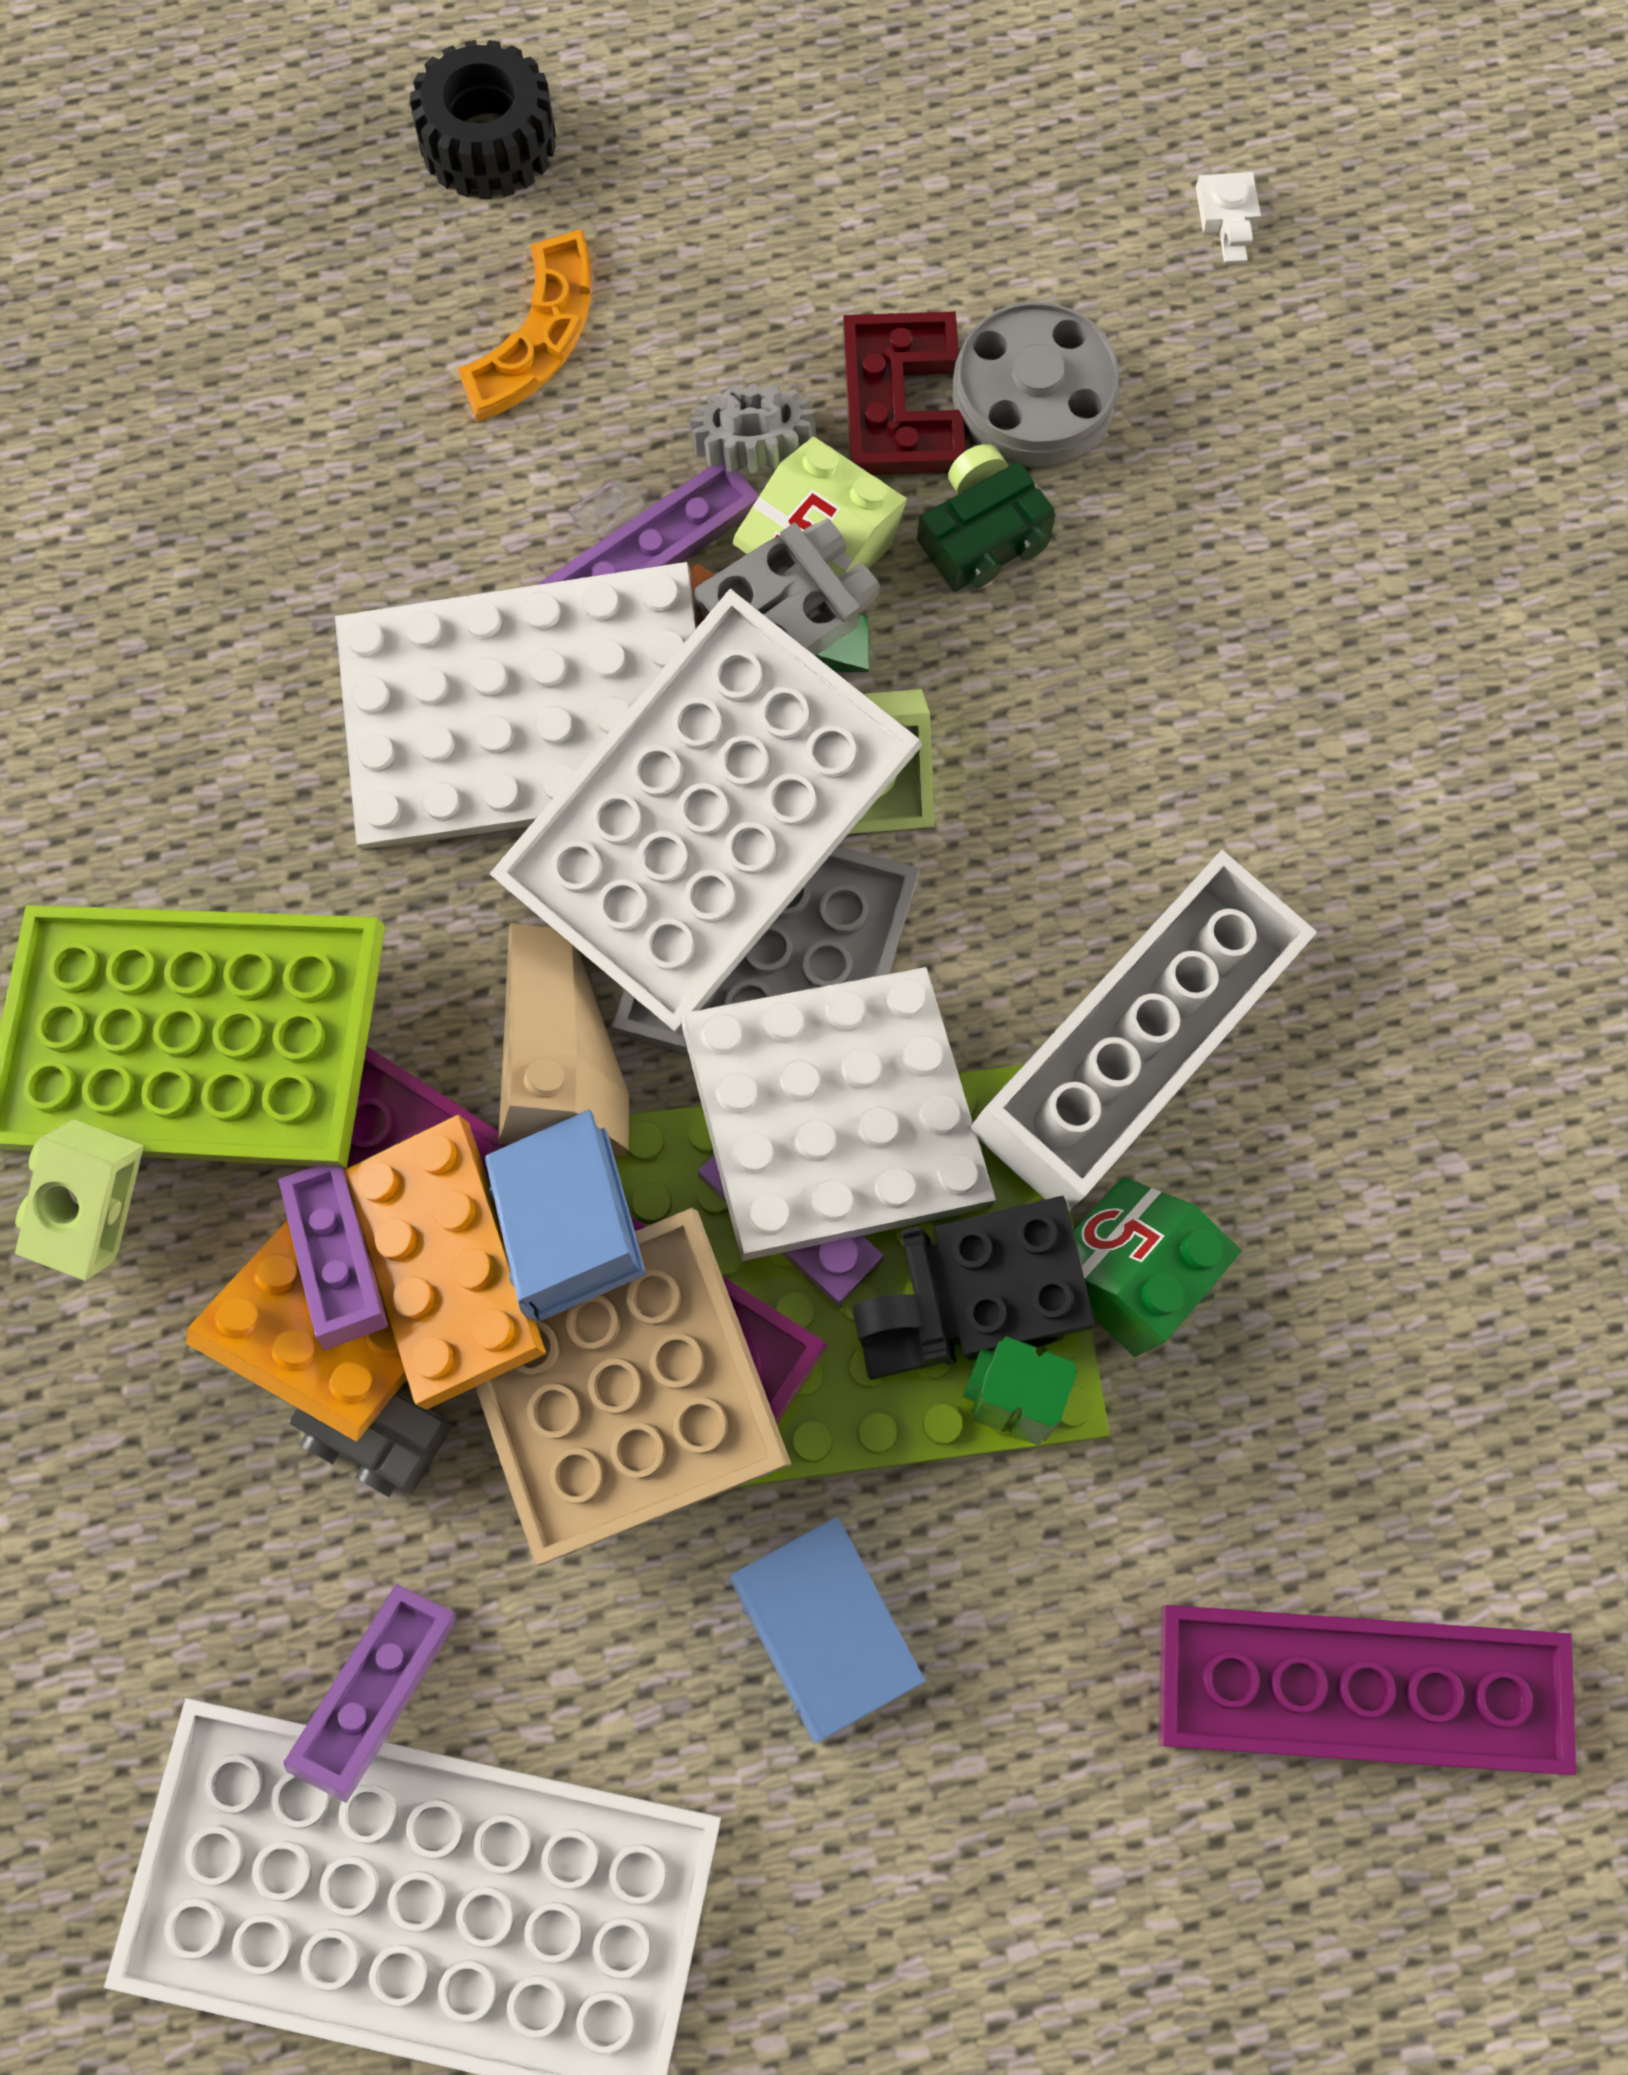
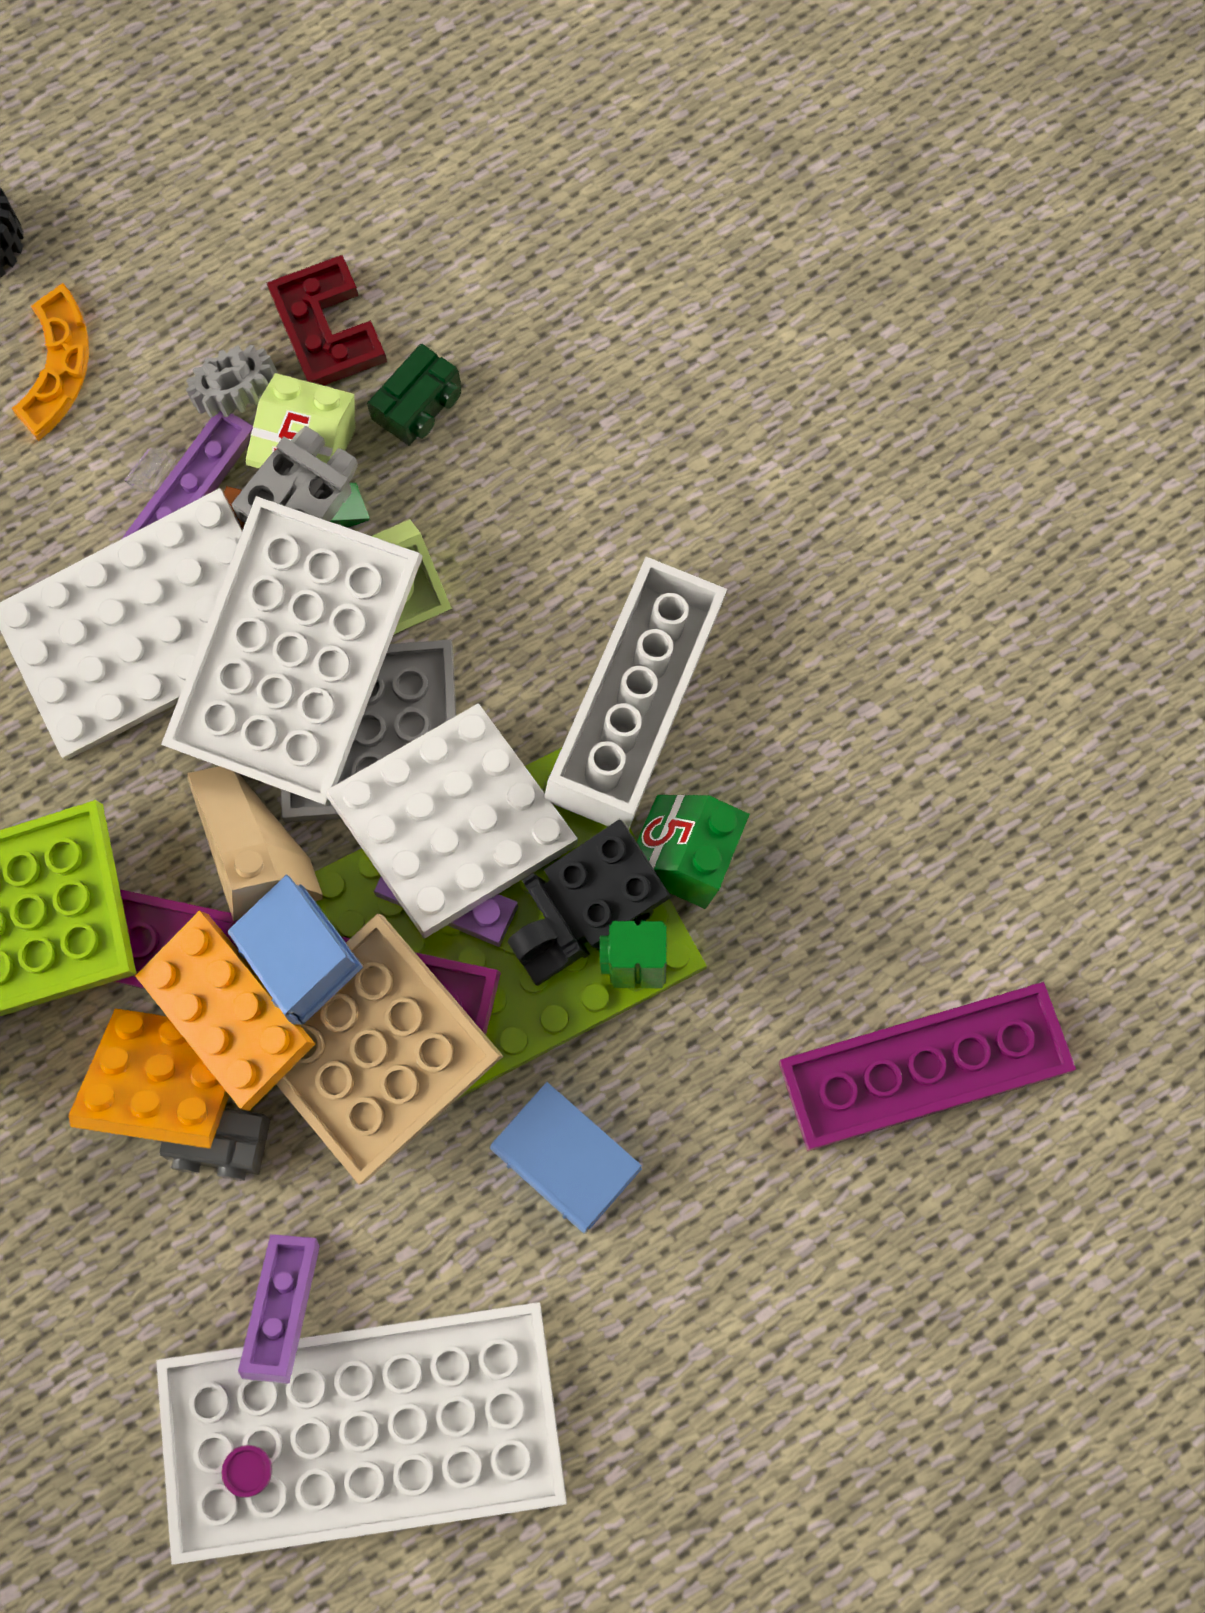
camera: 15 degrees left, 0 degrees up
medium lavender plate [278,1165,389,1351] -> none
yellowish green tile [948,444,1008,494] -> none
light grey piece [952,302,1119,467] -> none
white plate [1196,172,1261,265] -> none
none -> magenta piece [221,1445,272,1497]

